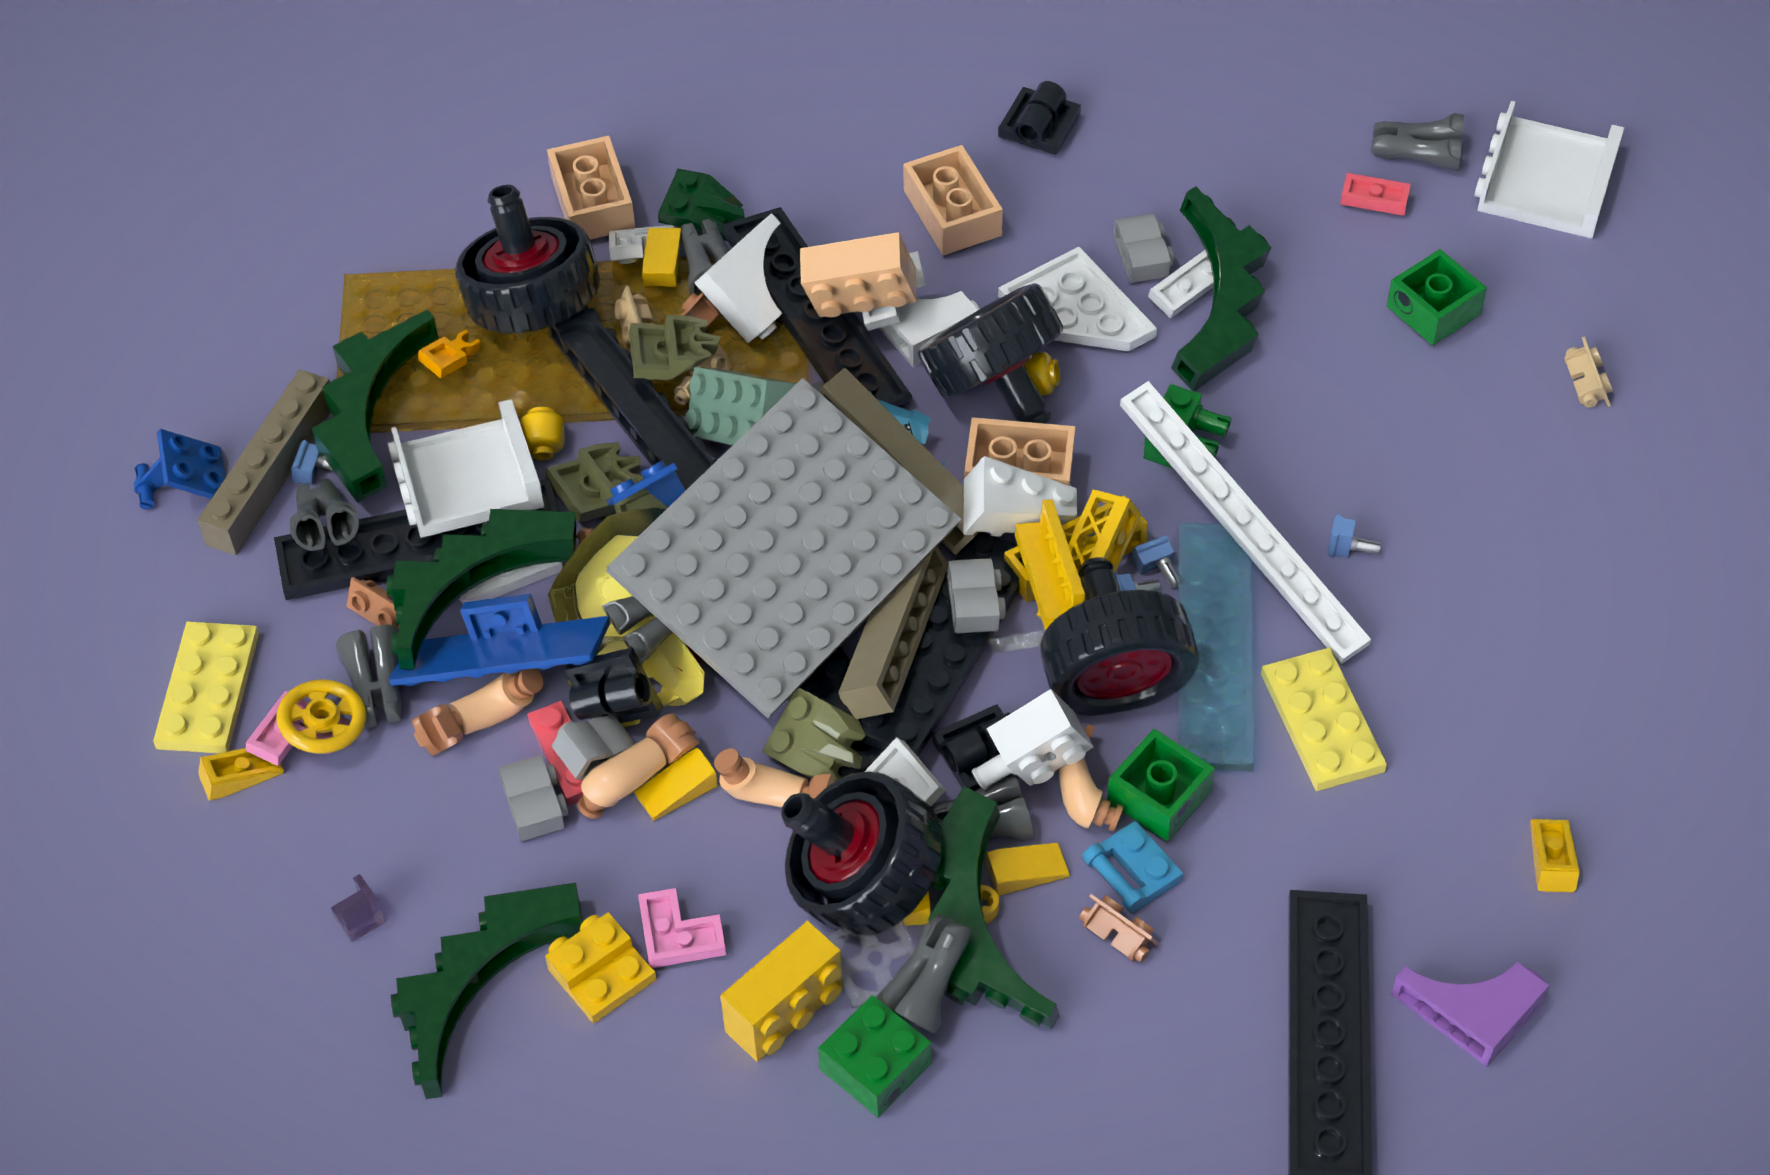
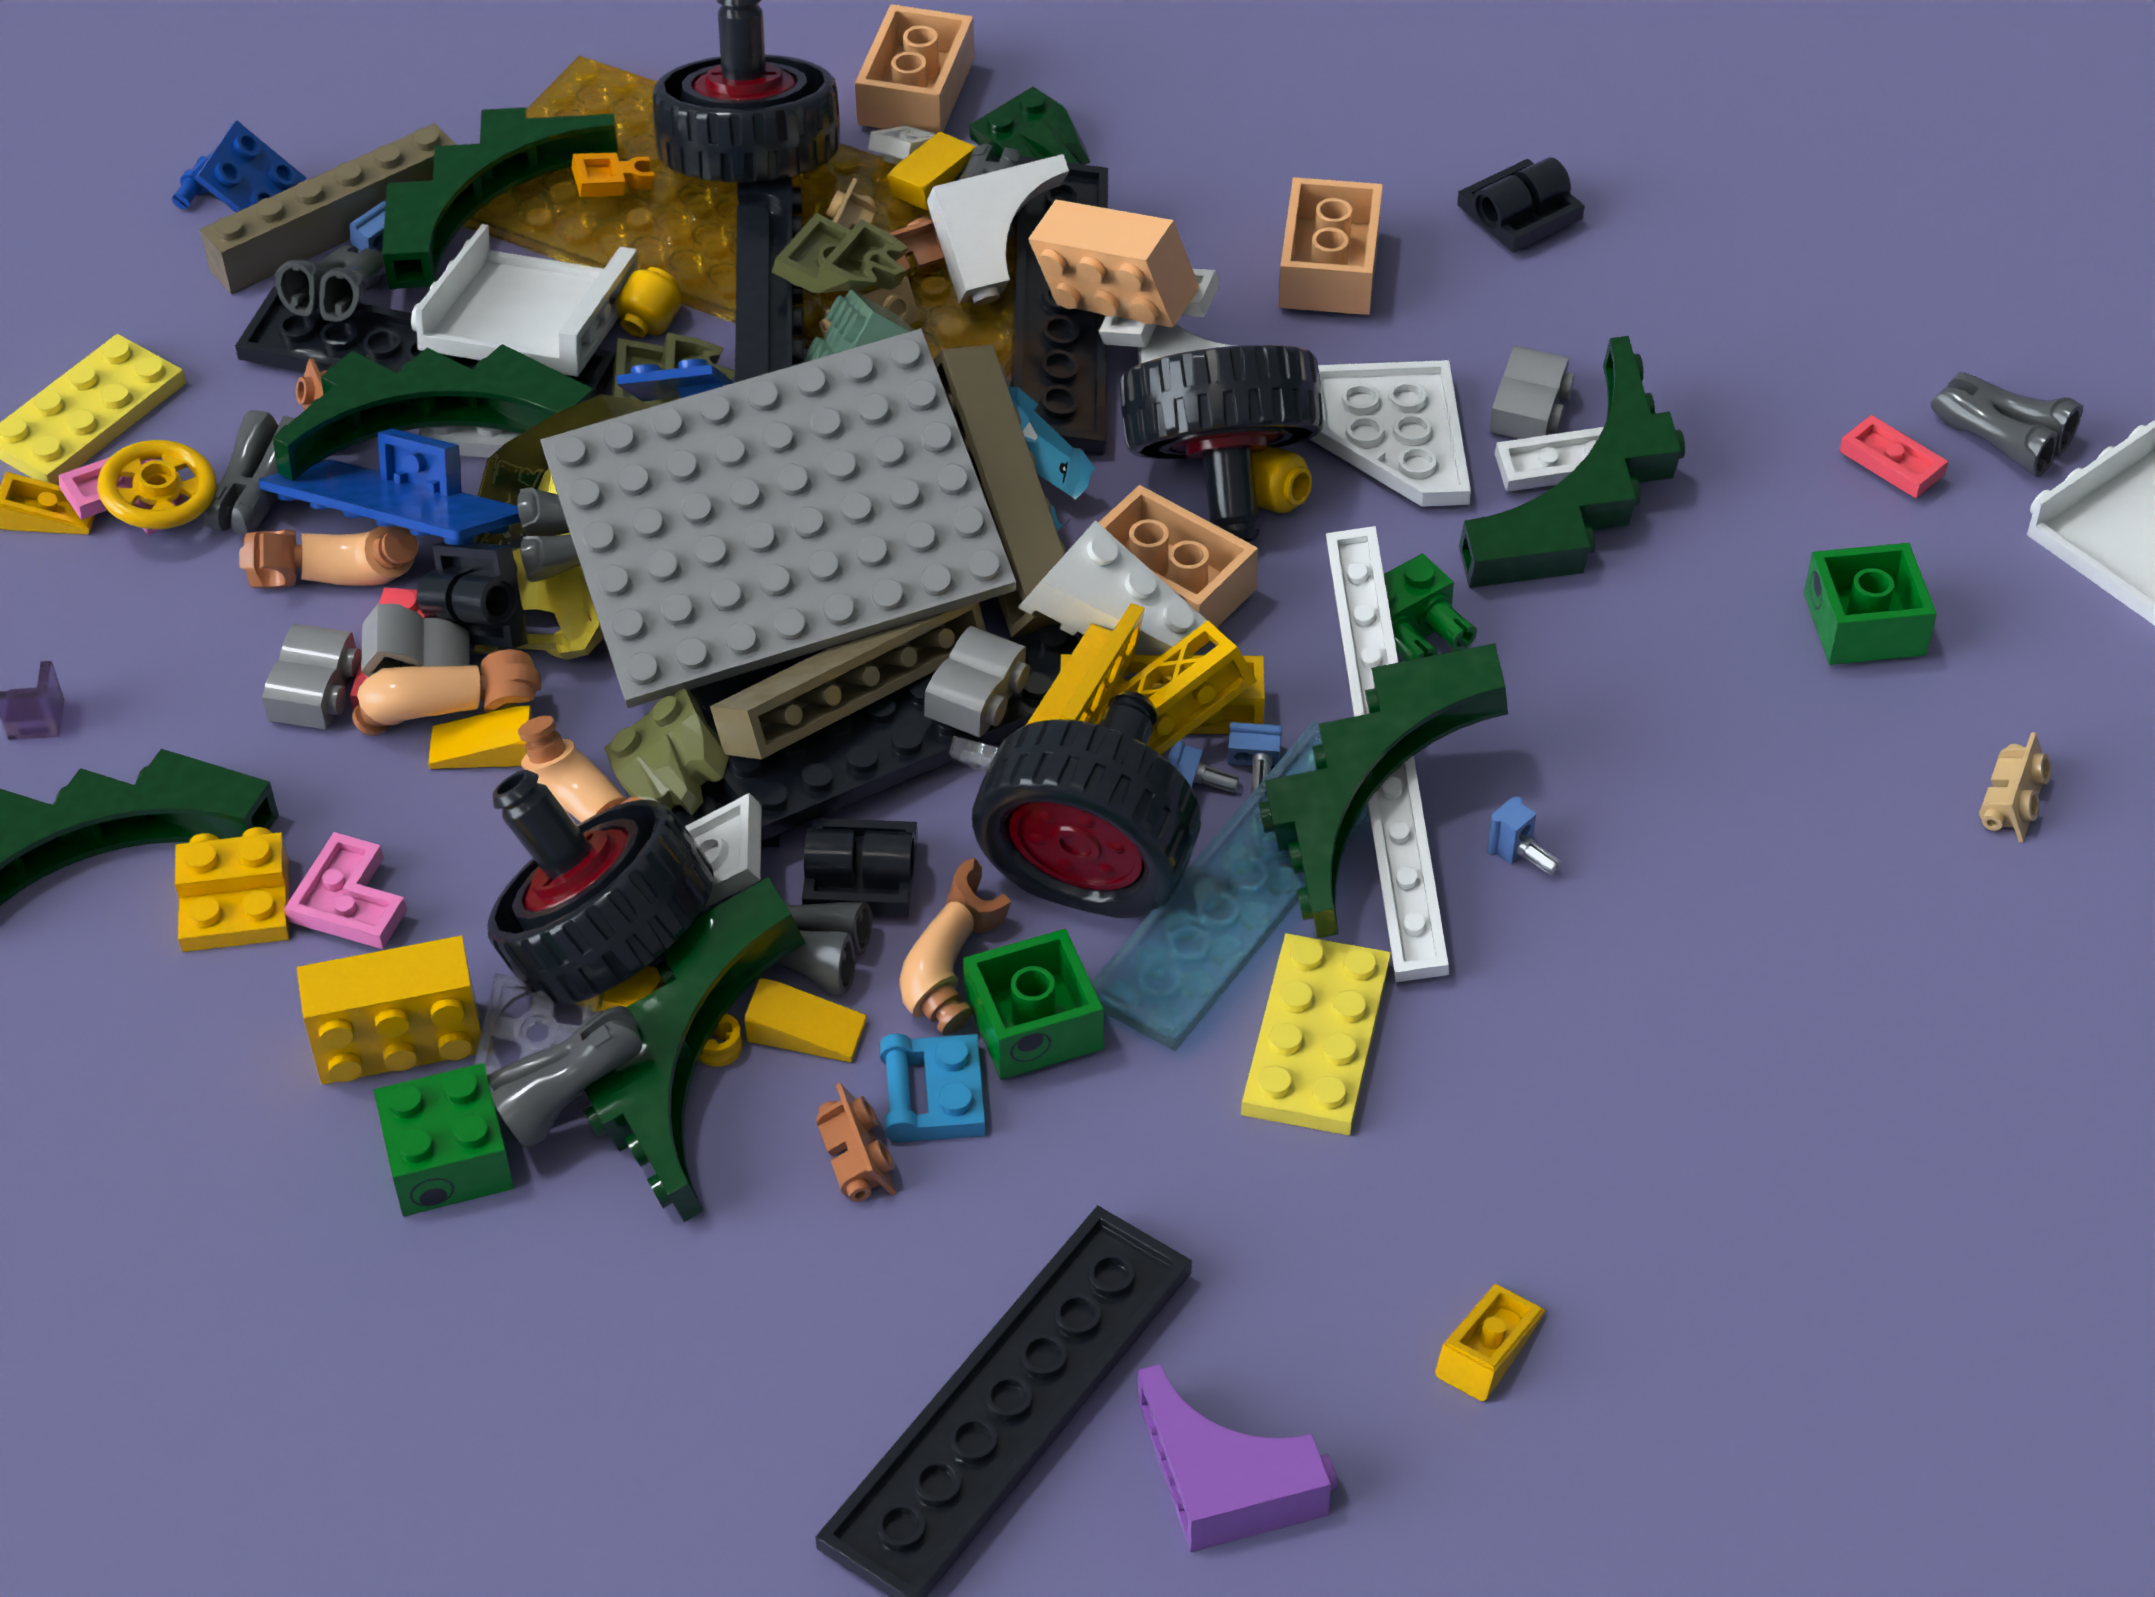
camera: 30 degrees right, 5 degrees down
white brick [972,689,1094,791] -> none
none -> dark green arch [1258,643,1508,938]

